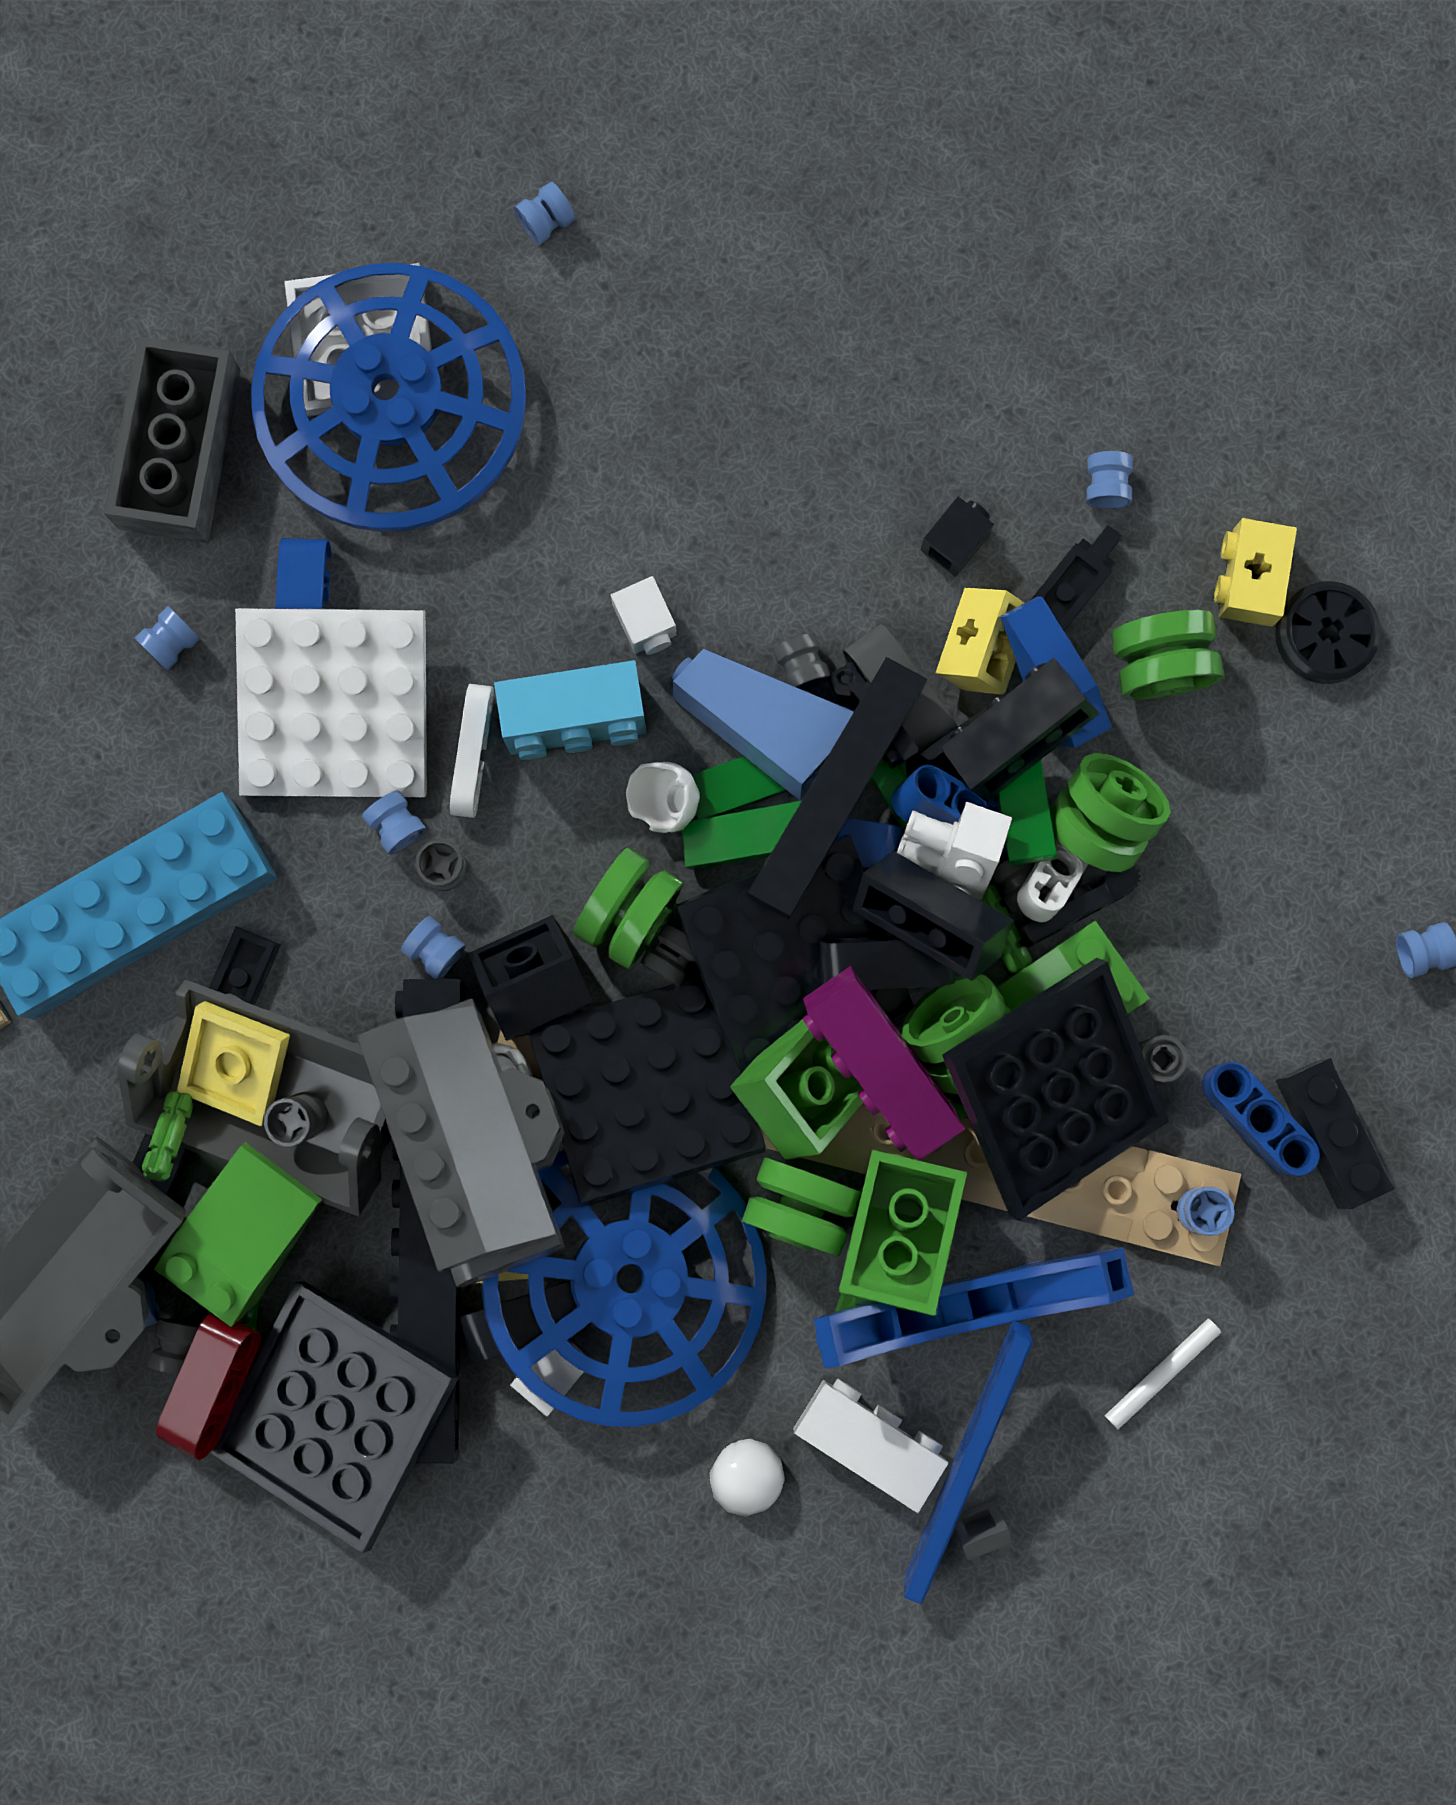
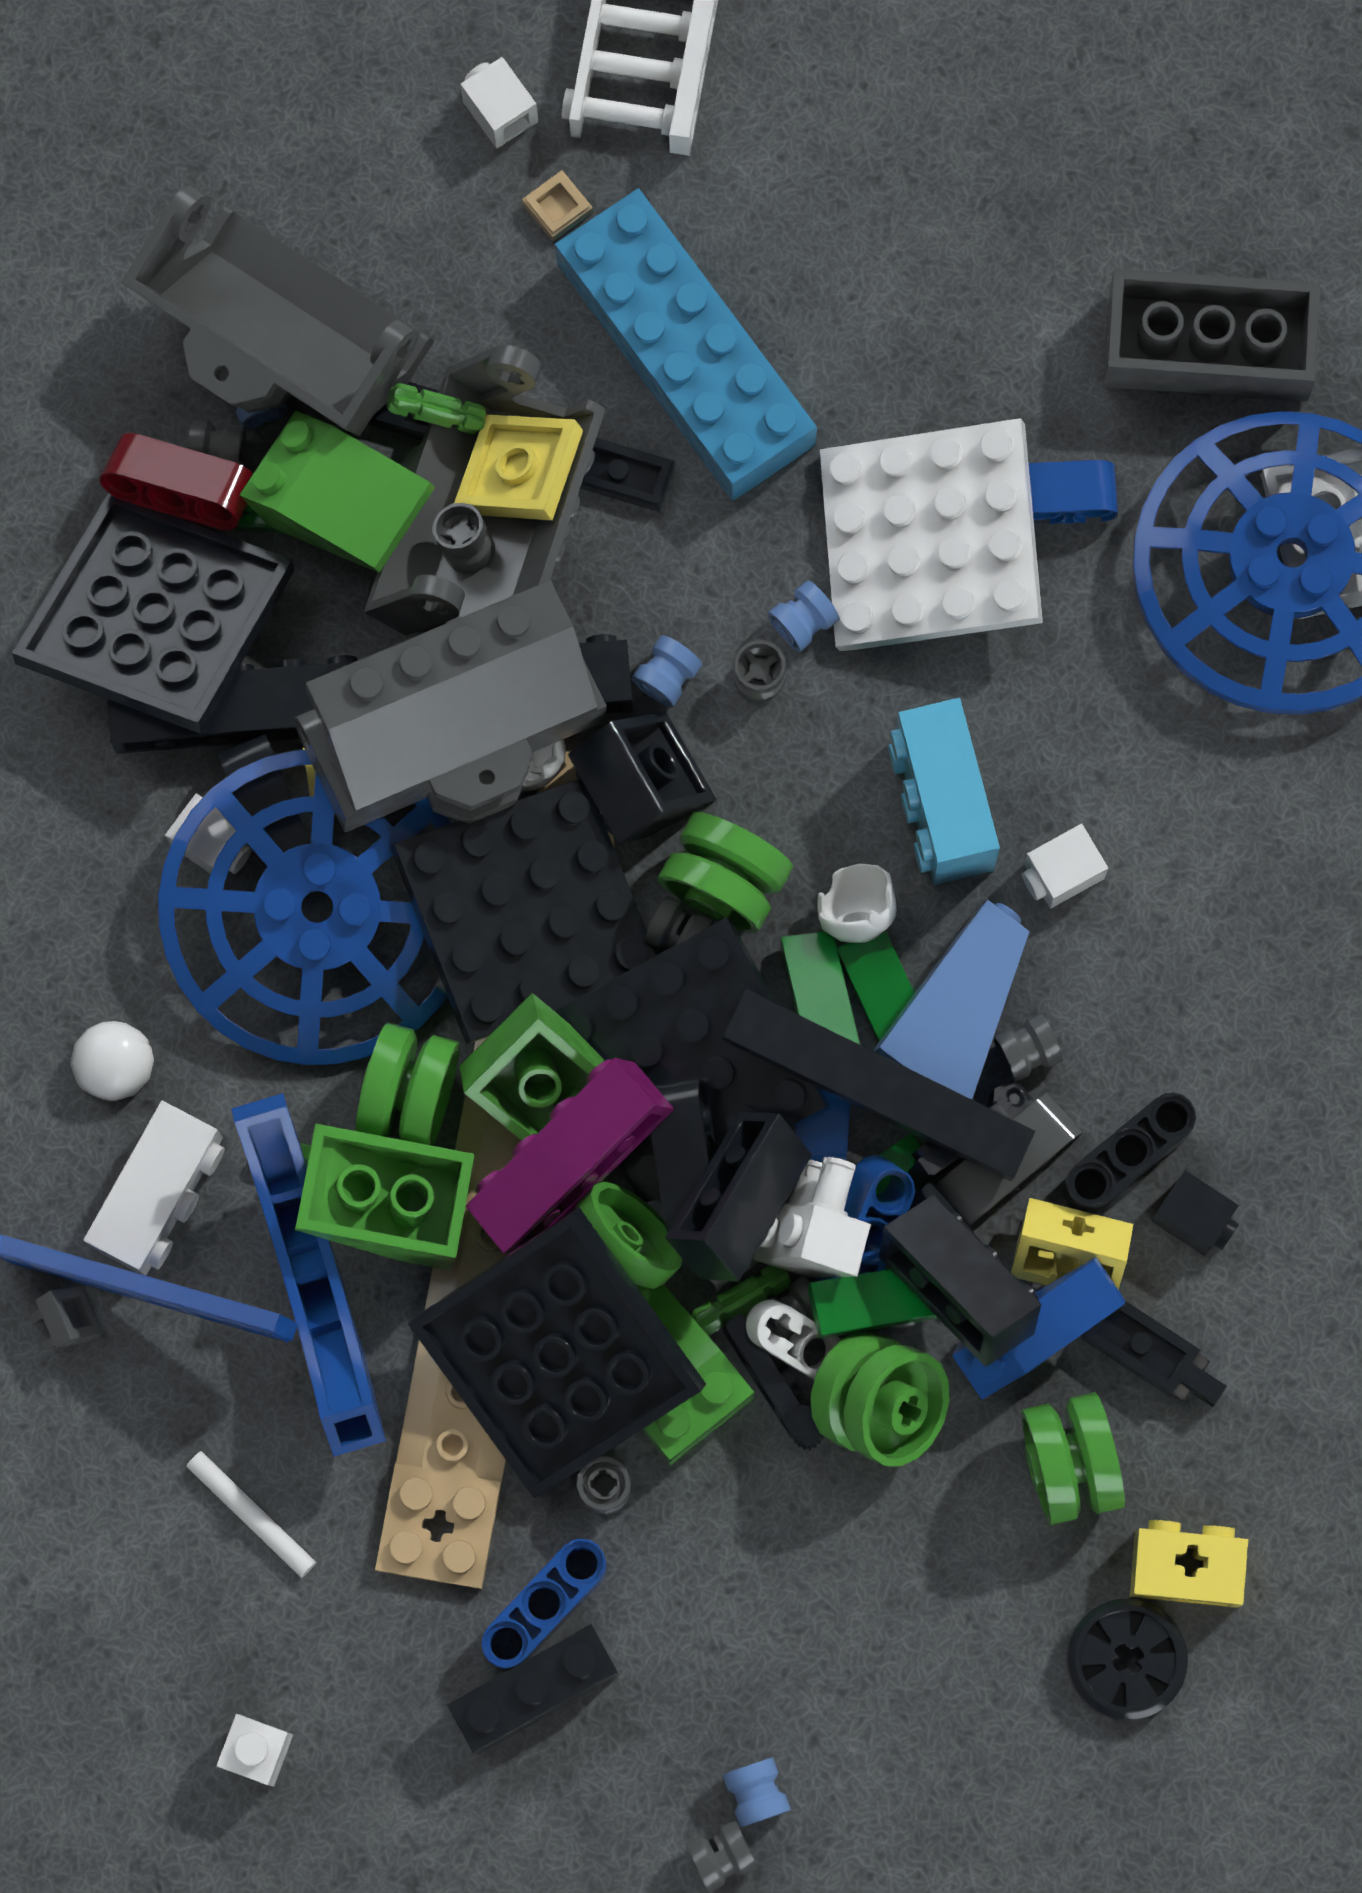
camera: 90 degrees right, 5 degrees down
medium blue wheel [135,606,201,671] -> none
white beam [450,684,494,818] -> none
medium blue wheel [1086,451,1133,509] -> none
medium blue wheel [1177,1187,1235,1236] -> none
none -> white brick [217,1714,293,1786]
none -> black beam [1063,1092,1196,1214]

